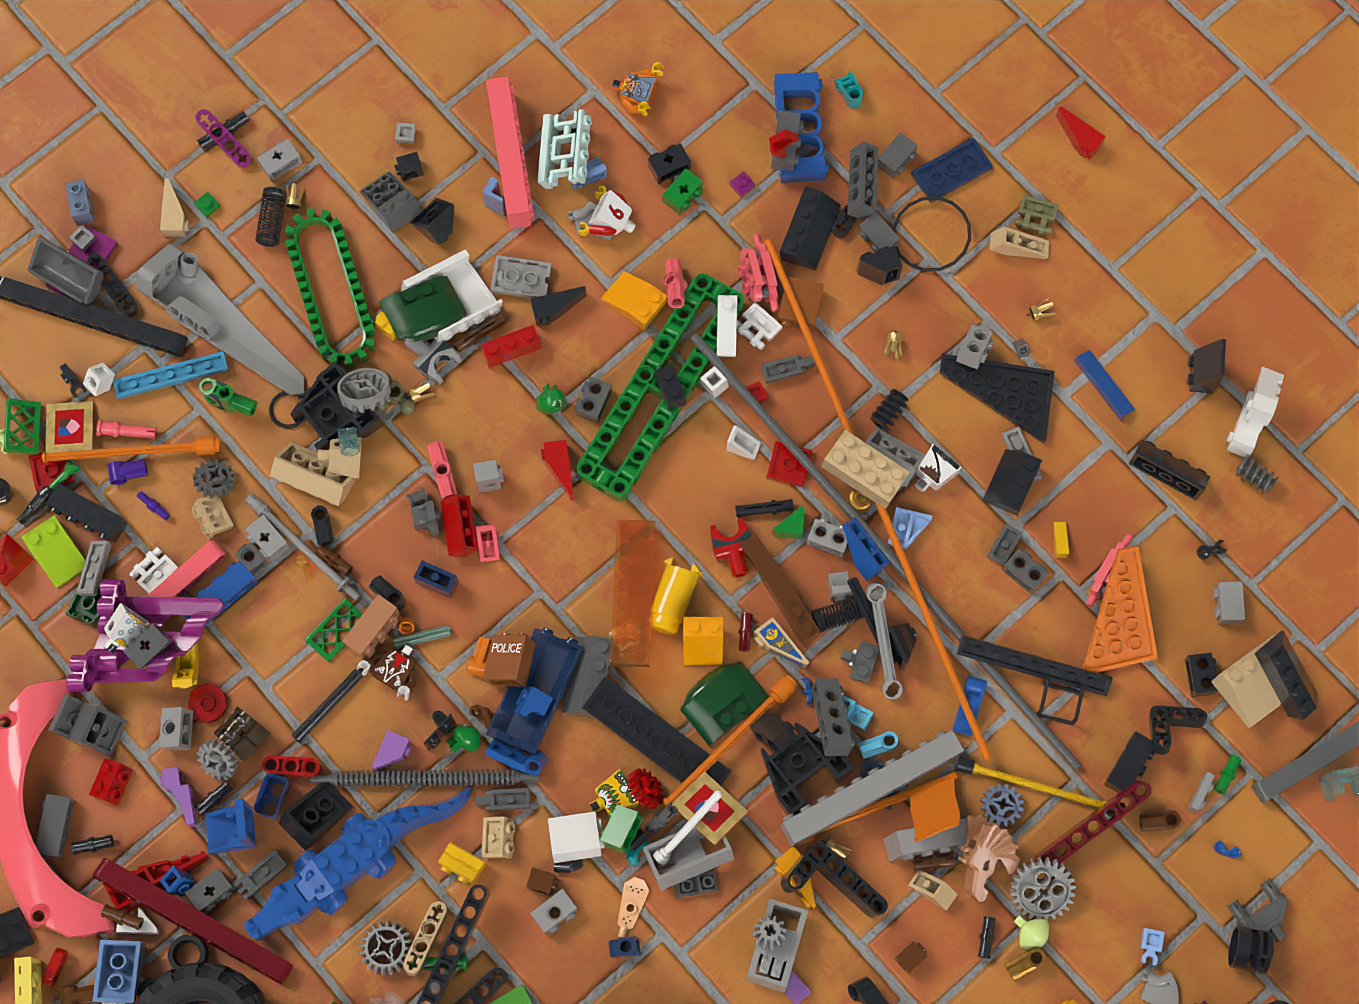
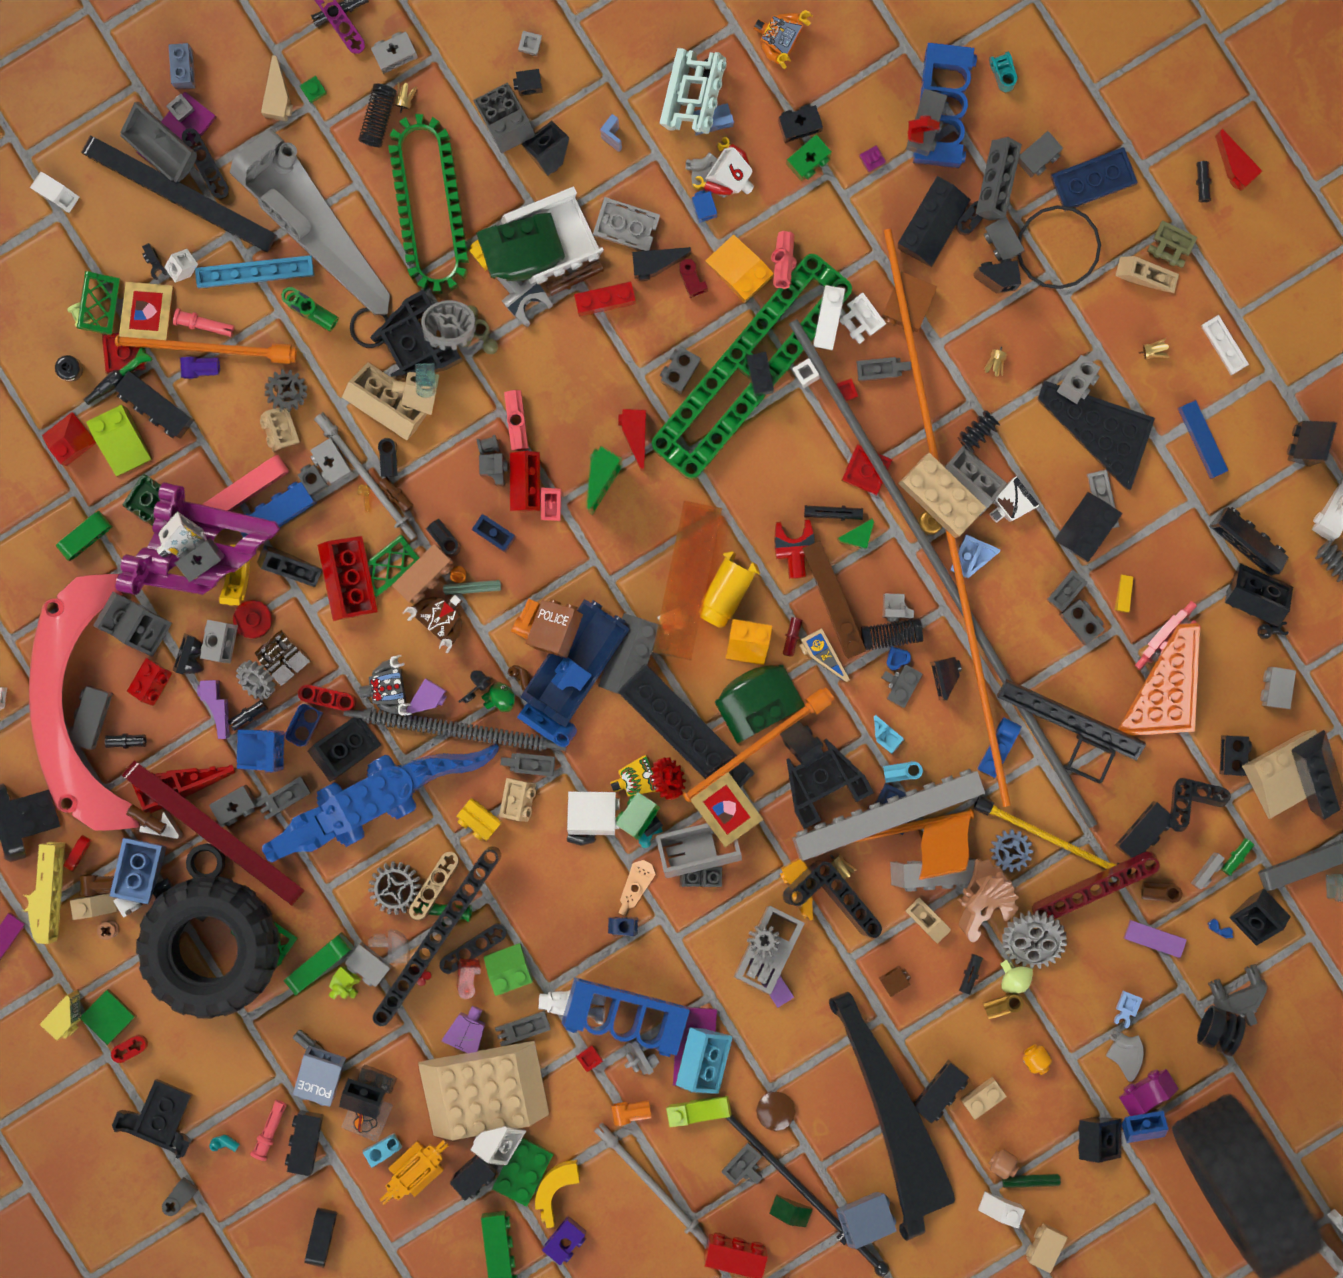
camera: 10 degrees right, 15 degrees up
light grey tile [76,541,112,596] -> none
white plate [129,547,179,593] -> none
dark purple bar [137,491,170,520] -> none
blue brick [160,865,196,897] -> none
black axle [292,667,364,742] -> none
pearl gold piece [406,378,435,403] -> none
light grey brick [473,460,504,493] -> none
coral brick [486,76,534,229] -> none
reddish brown brick [526,867,558,896] -> none
light grey brick [530,889,577,935] -> none
green piece [536,384,567,414] -> none
dark grey pin [645,804,678,835] -> none
white piece [653,790,722,865] -> none
white slope [727,426,761,460] -> none
coral piece [738,234,780,312] -> none
blue piece [801,677,812,705] -> none
light grey brick [806,519,848,558] -> none
dark grey brick [811,678,854,756] -> none
blue slope [842,517,891,581] -> none
black axle [847,577,897,663] -> none
light grey piece [865,583,903,699] -> none
reddish brown pin [913,854,955,871] -> none
dark grey piece [1012,338,1030,357] -> none
none -> green beam [56,511,112,562]
none -> black tile [173,633,203,675]
none -> black slope [257,545,322,587]
none -> red slope [317,536,378,621]
none -> torso [359,655,411,715]
none -> green slope [586,446,623,515]
none -> dark red leg [679,259,708,298]
none -> blue brick [692,190,718,223]
none -> blue tile [886,646,911,670]
none -> medium lavender tile [1124,920,1187,958]
none -> black pin [1196,161,1212,203]
none -> white tile [1201,315,1249,375]
none -> black slope [1225,563,1293,627]
none -> black slope [1229,888,1291,946]

